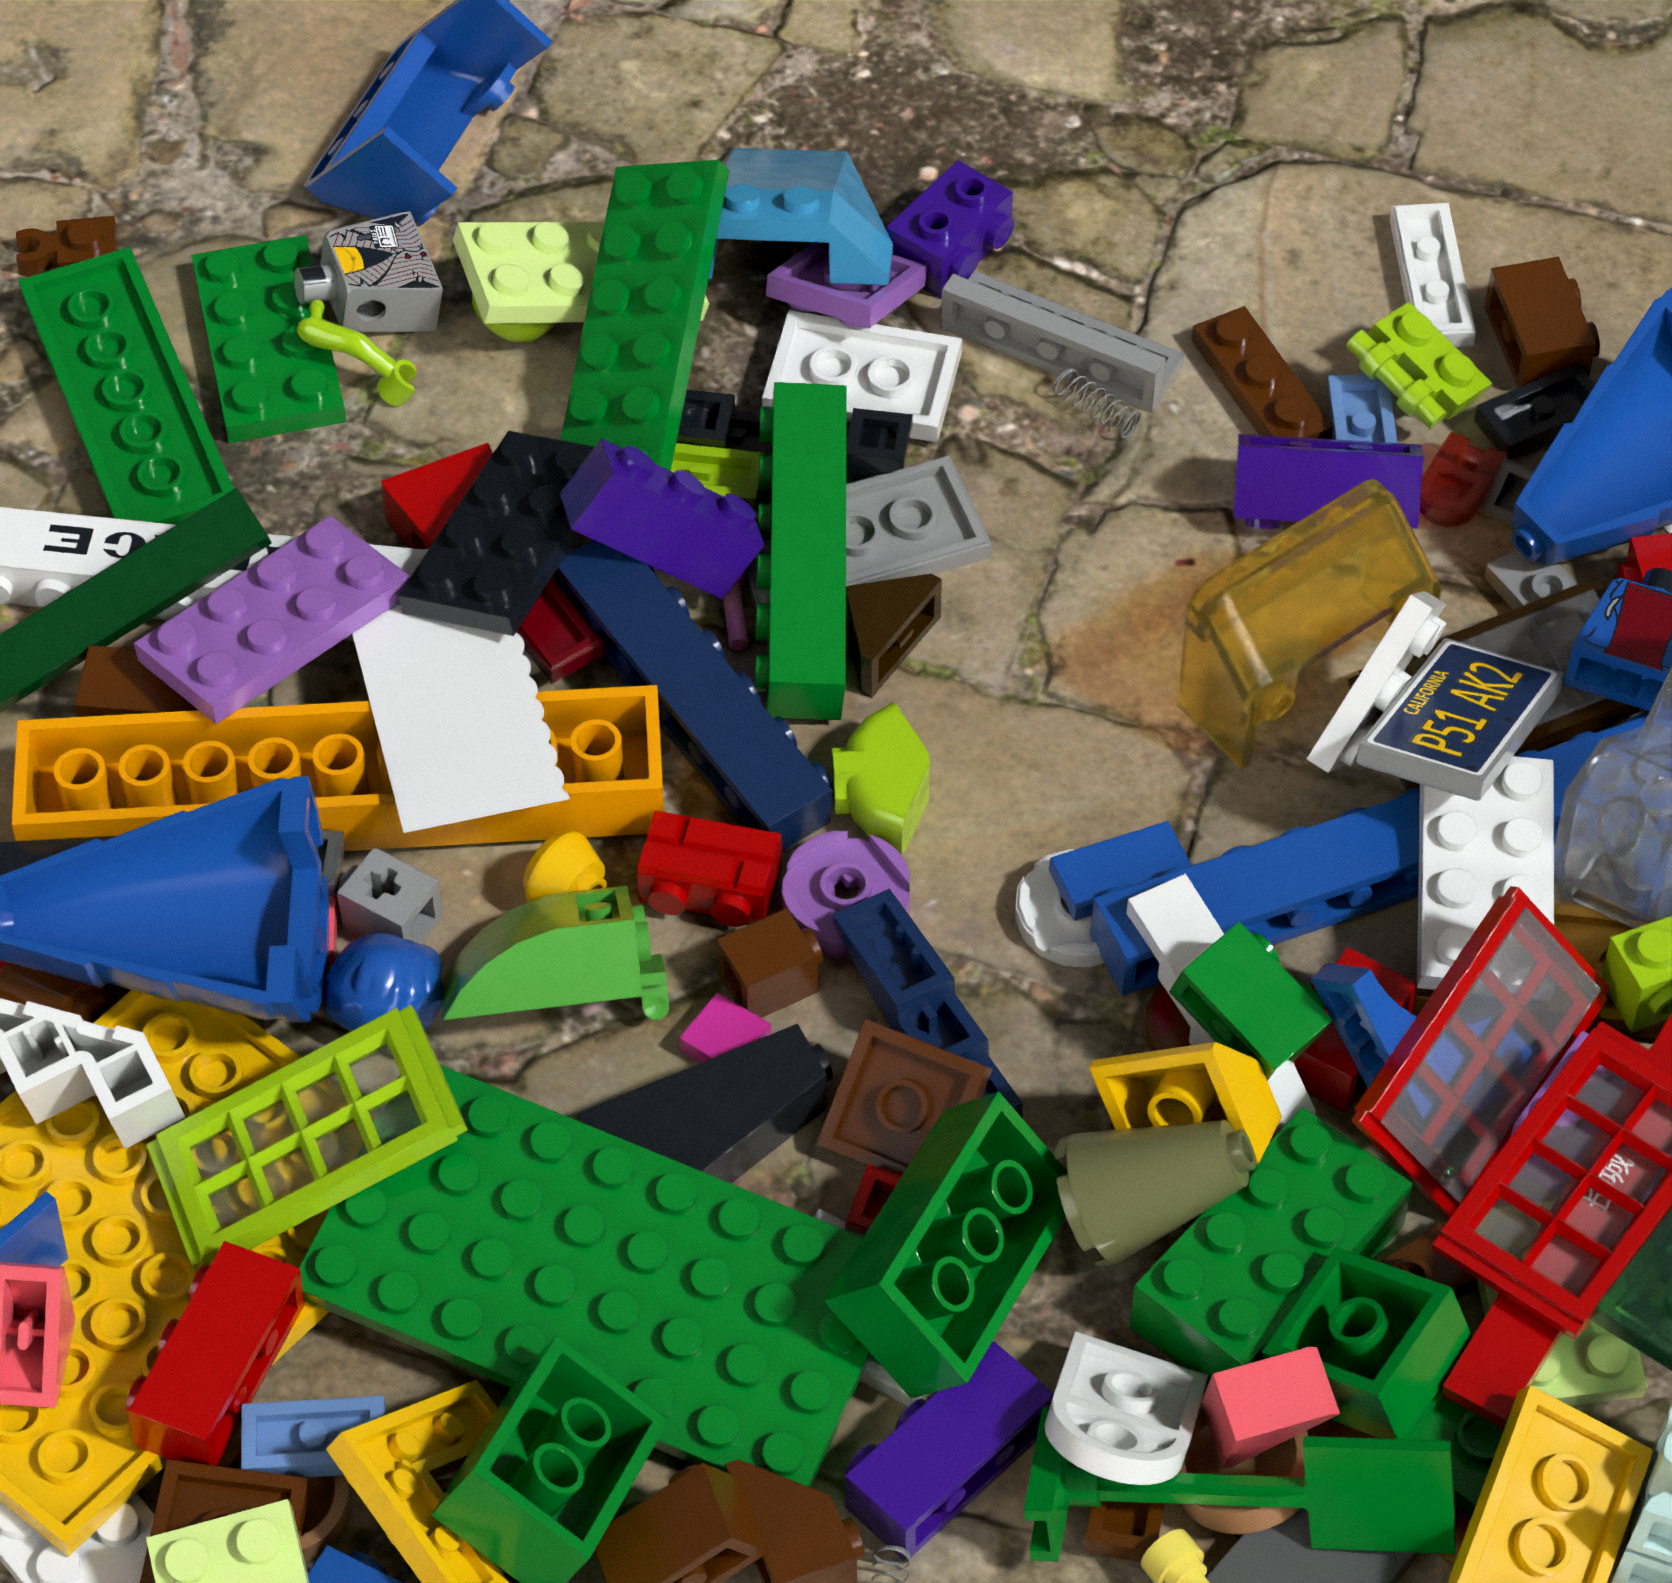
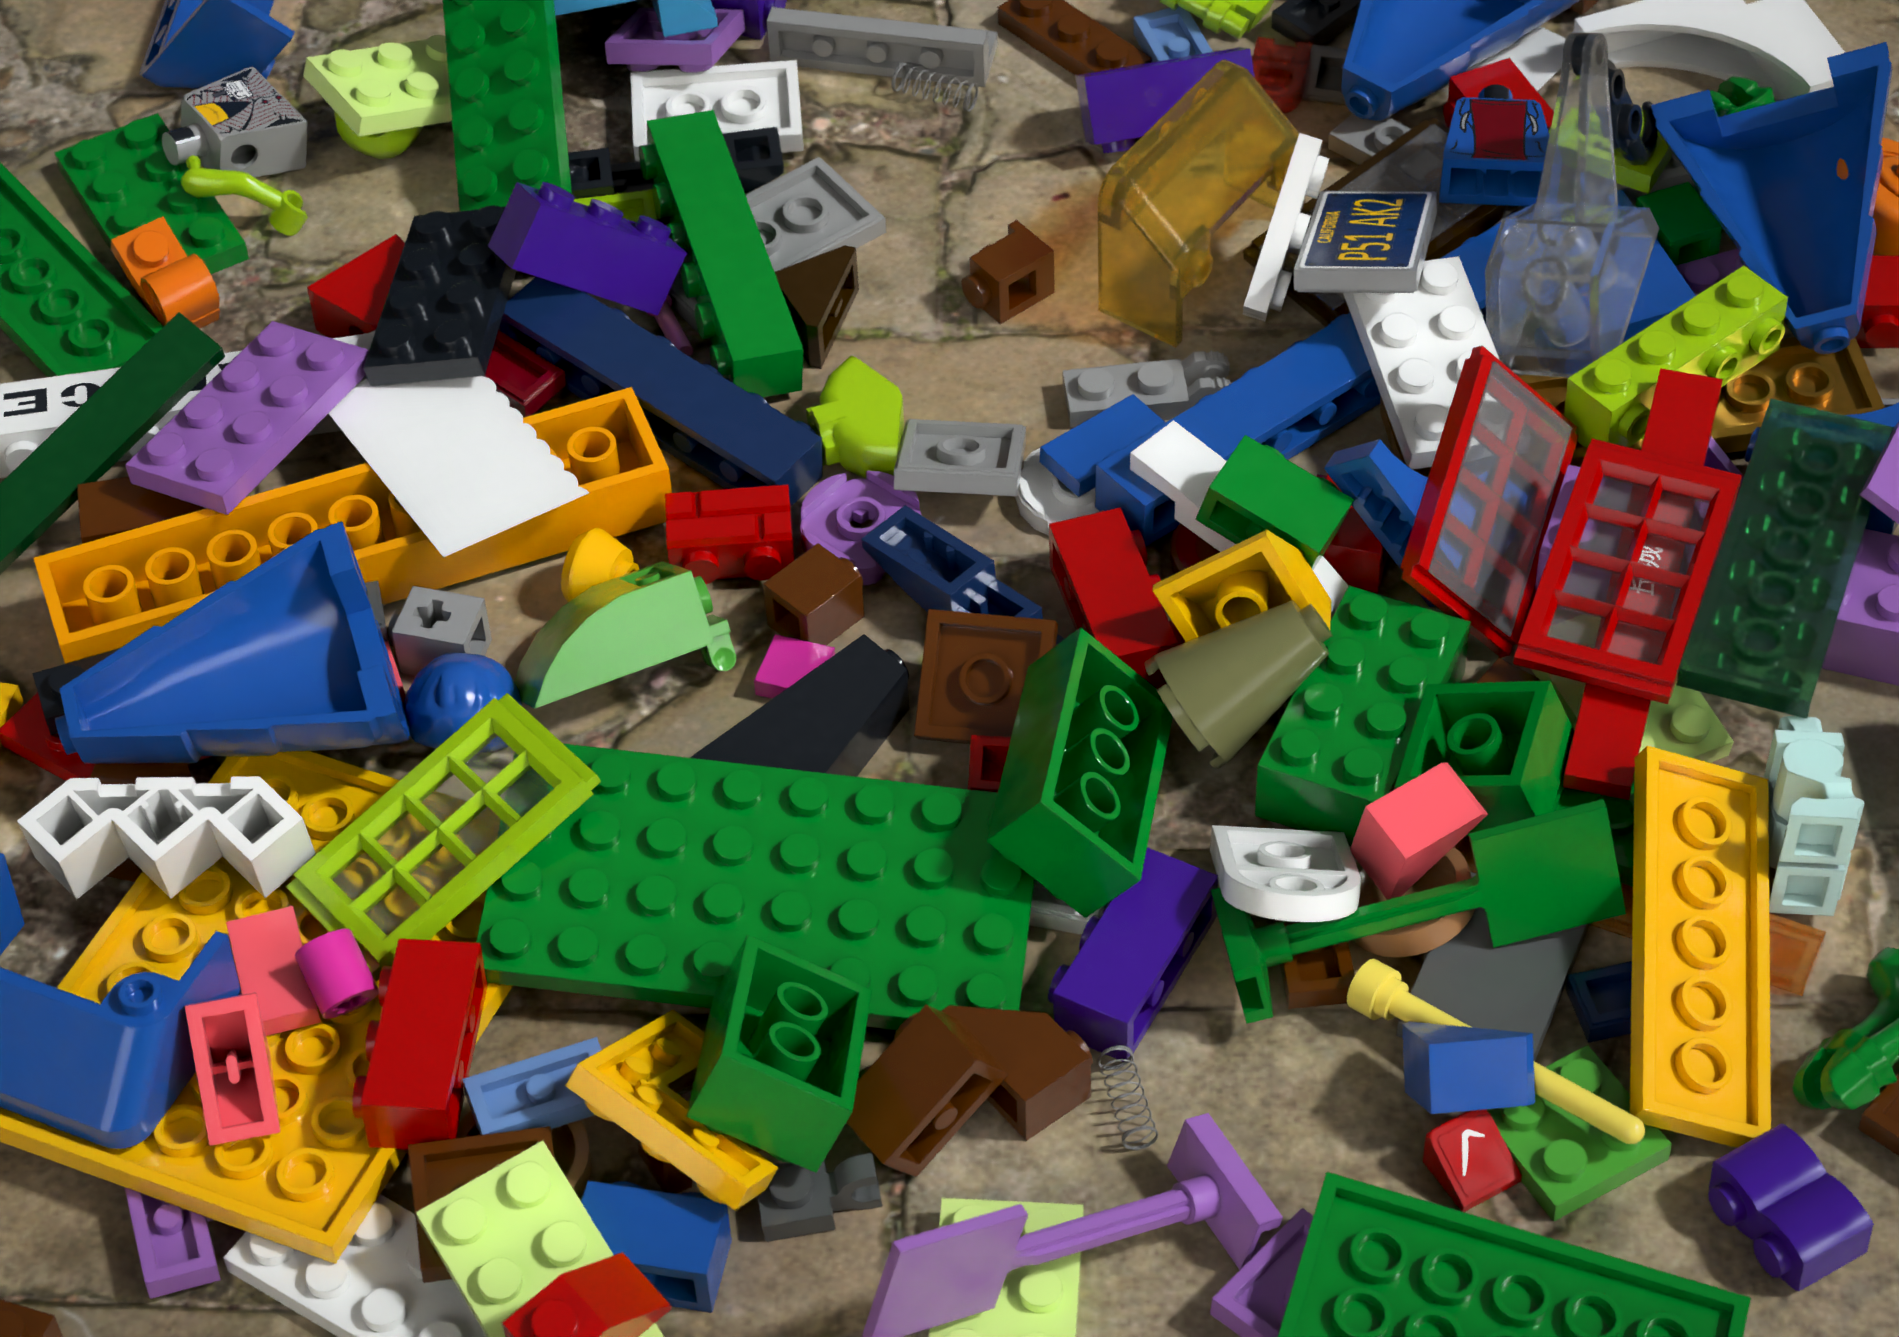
camera: 15 degrees left, 5 degrees down
none -> orange plate [111,216,220,329]
none -> coral tile [226,906,321,1036]
none -> dark pink piece [295,928,378,1019]
none -> light grey plate [894,419,1026,496]
none -> reddish brown brick [961,220,1055,324]
none -> red brick [1049,507,1185,689]
none -> light grey hinge [1063,350,1233,428]

